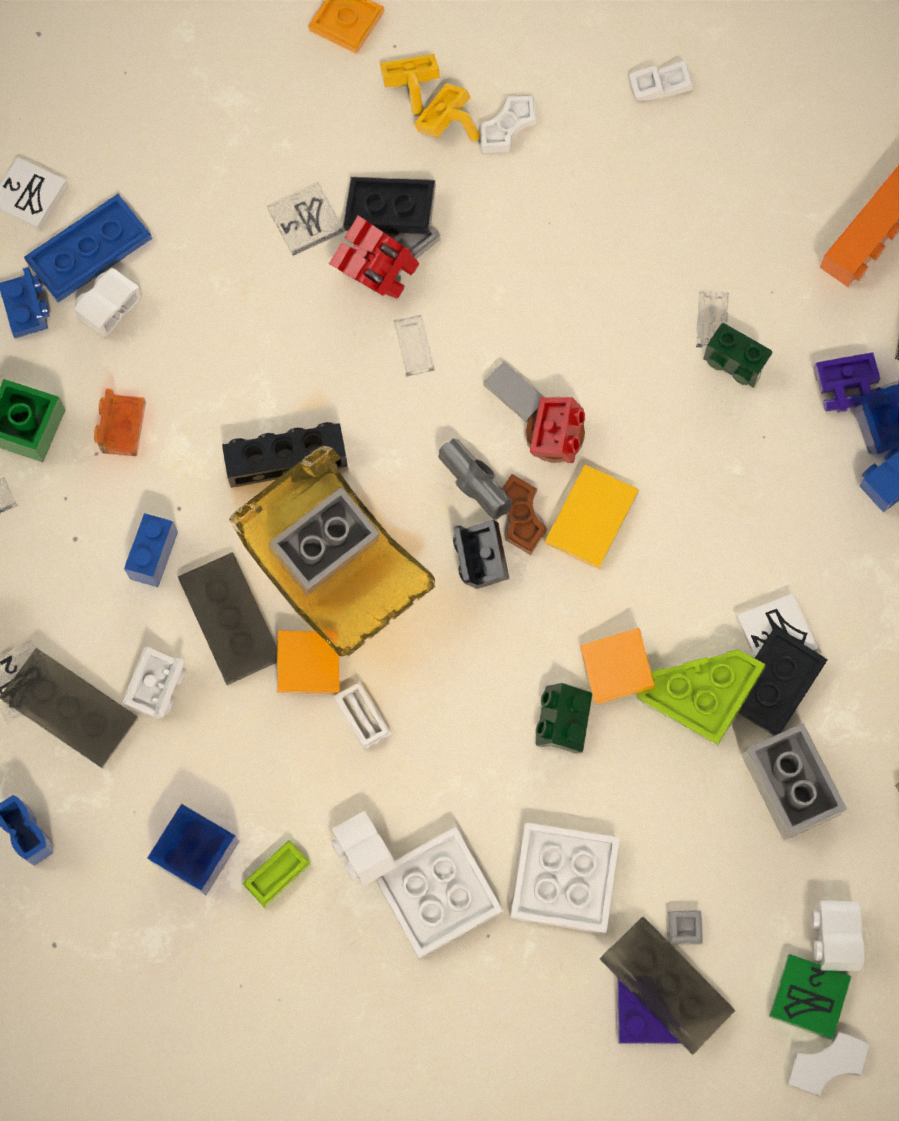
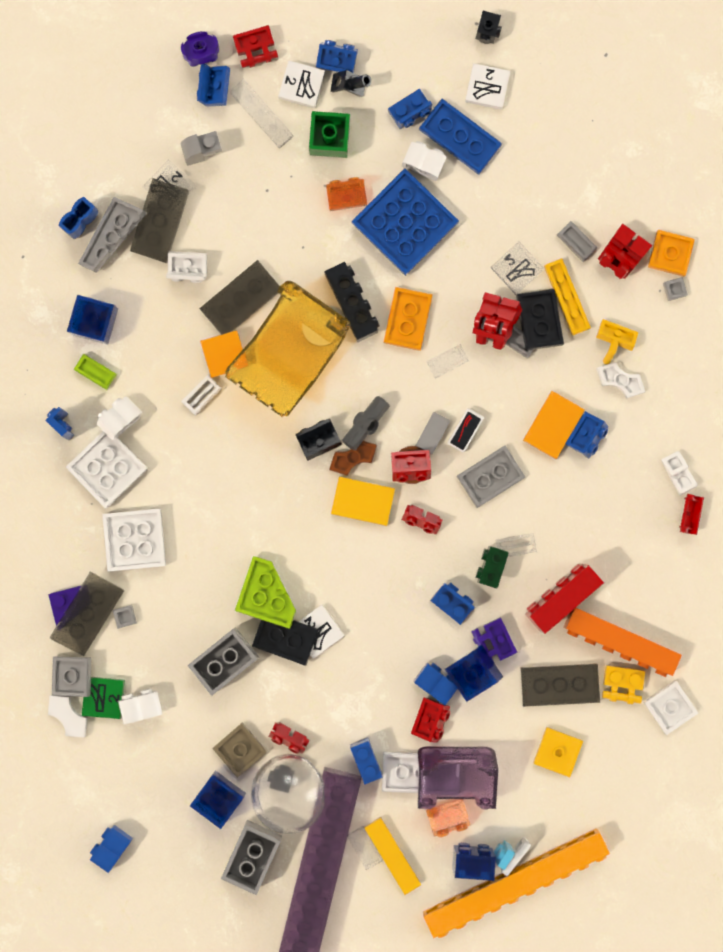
camera: 75 degrees right, 15 degrees up
blue brick [124,513,178,587] -> none
light grey brick [269,487,380,596] -> none
yellow plate [380,54,440,114] -> none
dark green bracket [536,683,592,754] -> none
light orange tile [580,628,656,705] -> none
none -> blue bracket [45,407,74,440]
none -> light grey tile [52,656,91,697]
none -> light grey wing [78,197,147,273]
none -> blue plate [351,168,459,276]
none -> light orange tile [383,287,432,351]
none -> red hinge [401,505,443,534]
none -> blue bracket [430,582,476,625]
none -> black slope [448,408,484,453]
none -> light grey tile [457,445,525,508]
none -> light orange tile [523,391,585,459]
none -> red brick [525,564,604,634]
none -> yellow tile [544,258,591,336]
none -> light grey tile [557,221,597,262]
none -> blue bracket [565,411,608,459]
none -> red hips [598,223,653,279]
none -> light grey tile [663,277,688,301]
none -> red hinge [679,494,704,535]

